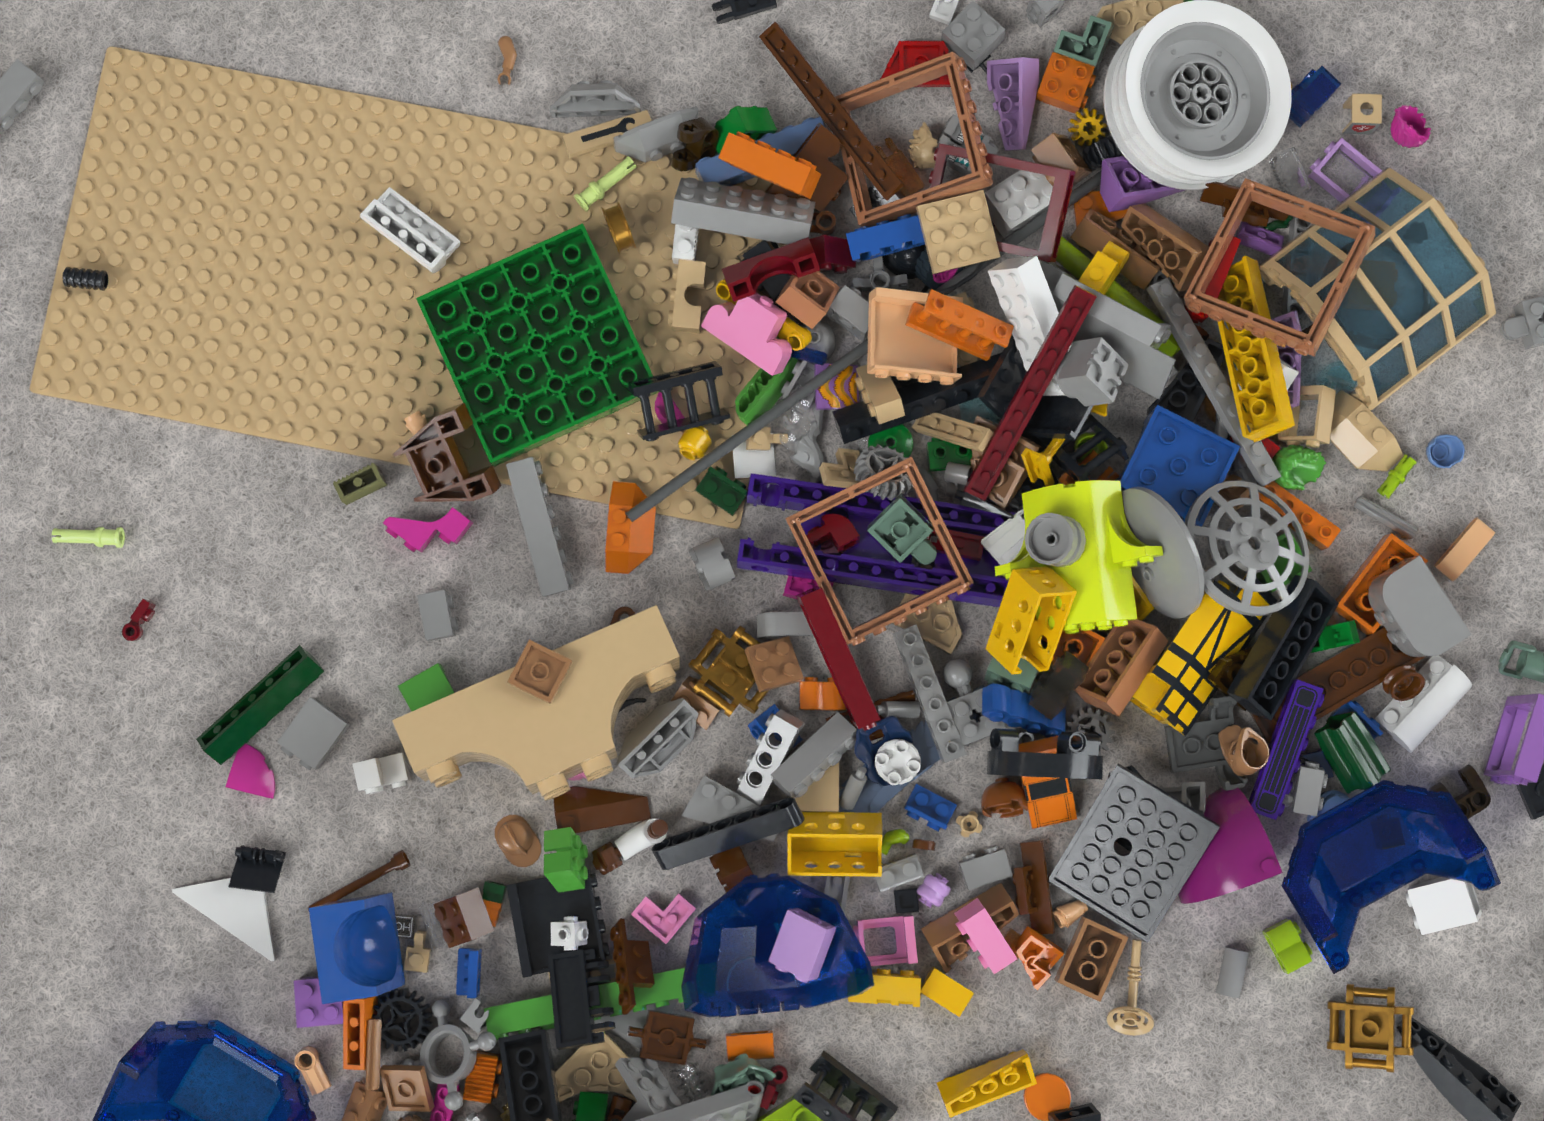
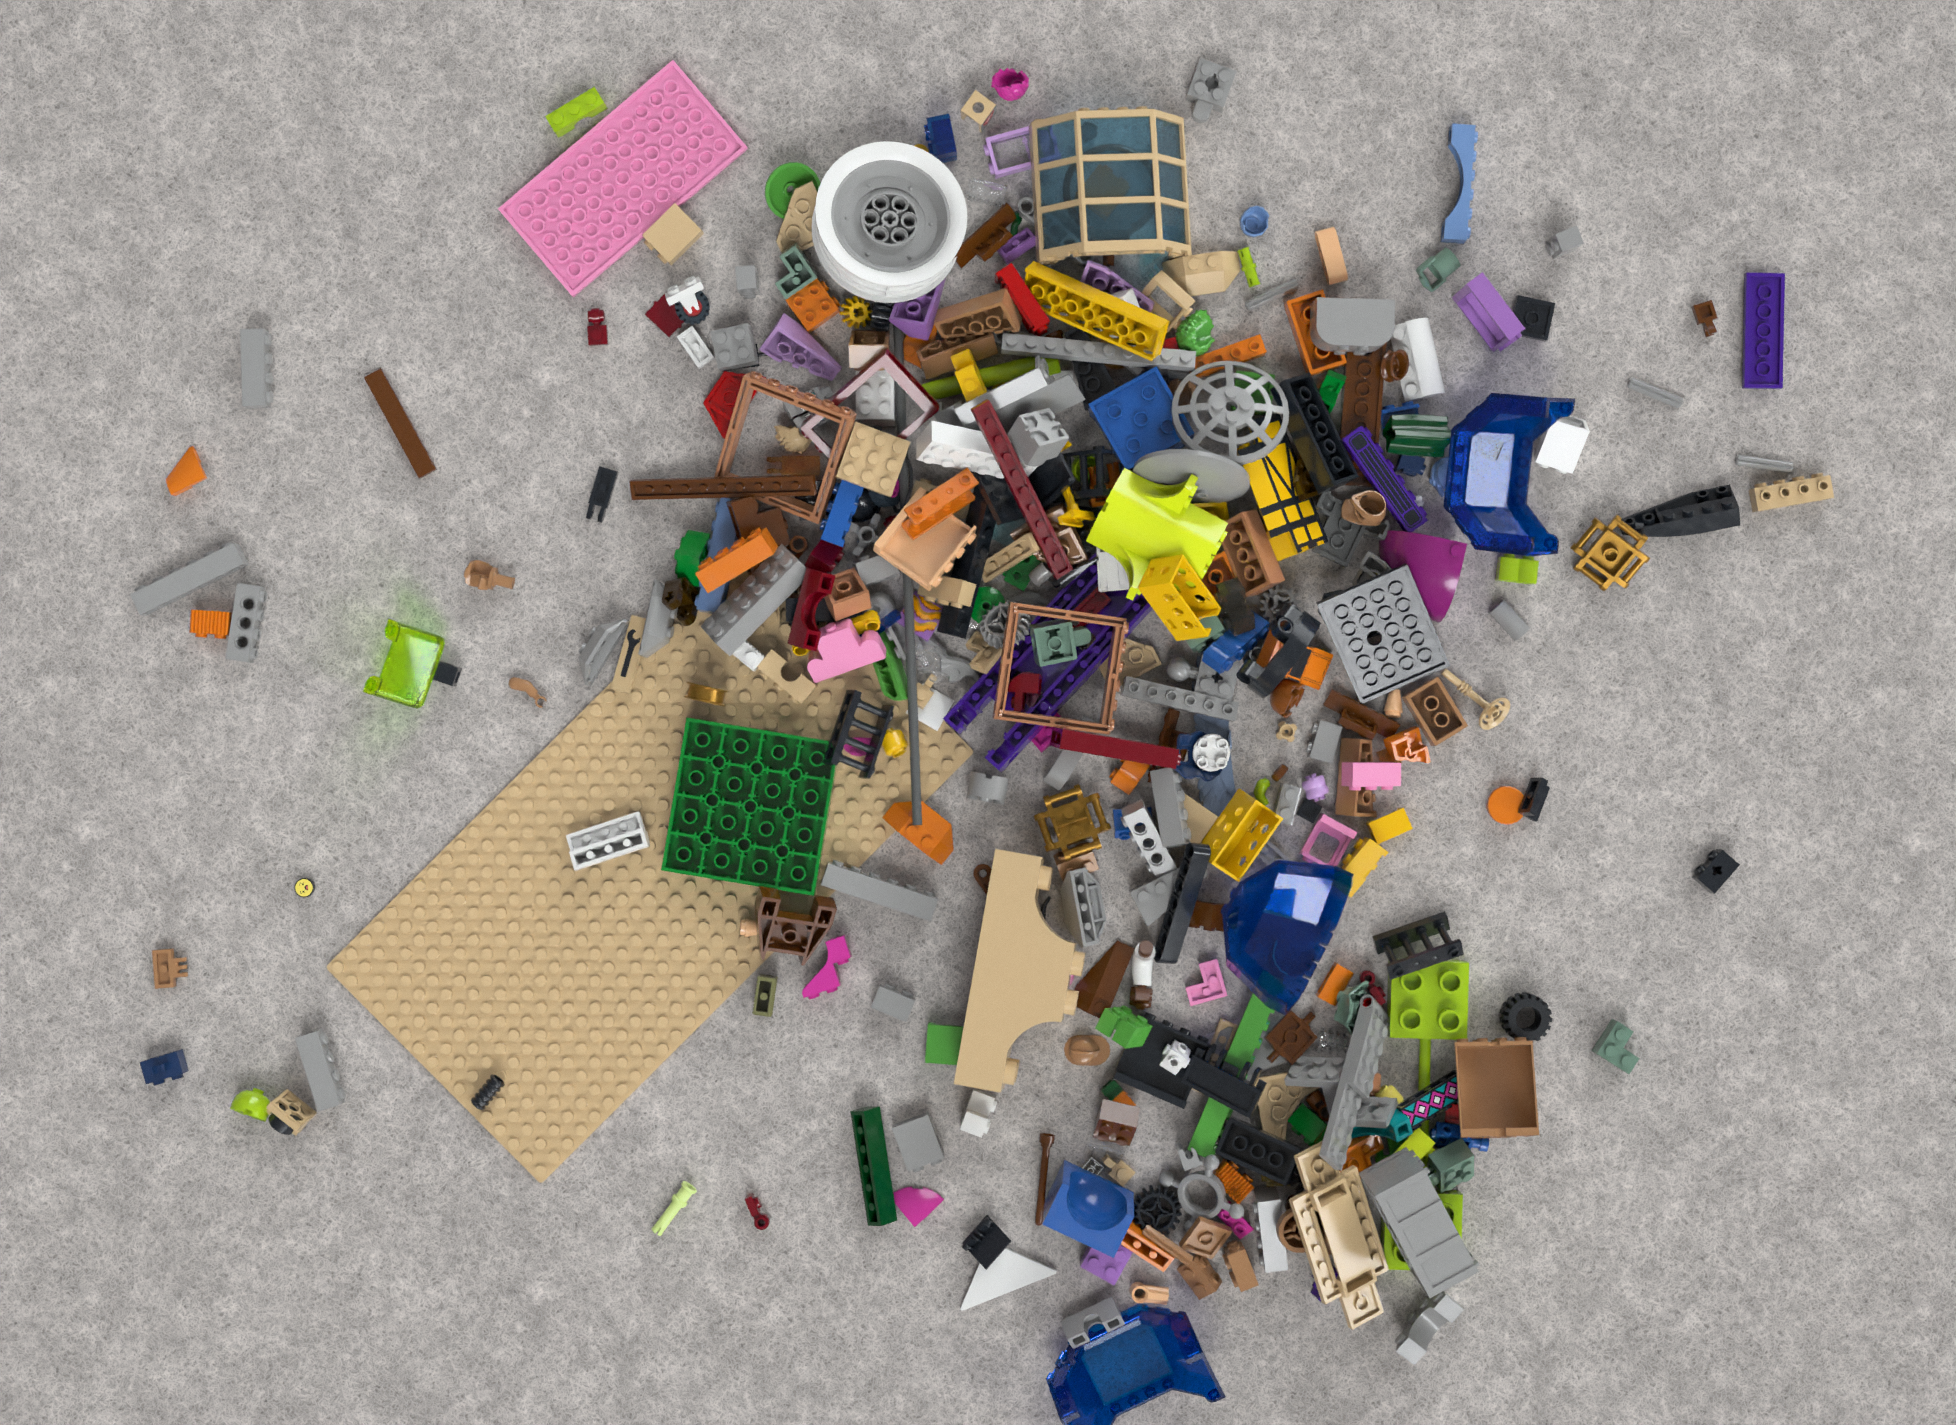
camera: 50 degrees left, 5 degrees up
blue bracket [456,948,482,998] -> none
medium nougat plate [507,639,572,704] -> none
yellowish green pin [574,156,637,212] -> none
reddish brown bracket [610,918,655,1015] -> none
dark green bracket [695,466,748,516] -> none
medium nougat plate [745,636,804,692] -> none
lavender brick [769,908,837,983] -> none
light grey cylinder [839,766,867,810] -> none
light grey cylinder [875,701,921,718] -> none
blue bracket [903,784,957,832] -> none
yellow wedge [937,1049,1037,1118] -> none
light grey wheel [1025,513,1086,567] -> none
nougat window [1184,178,1375,356] -> none
light grey brick [1291,761,1328,817] -> none
dark brown piece [1429,764,1491,821] -> none
none -> light grey arch [1060,1297,1125,1349]

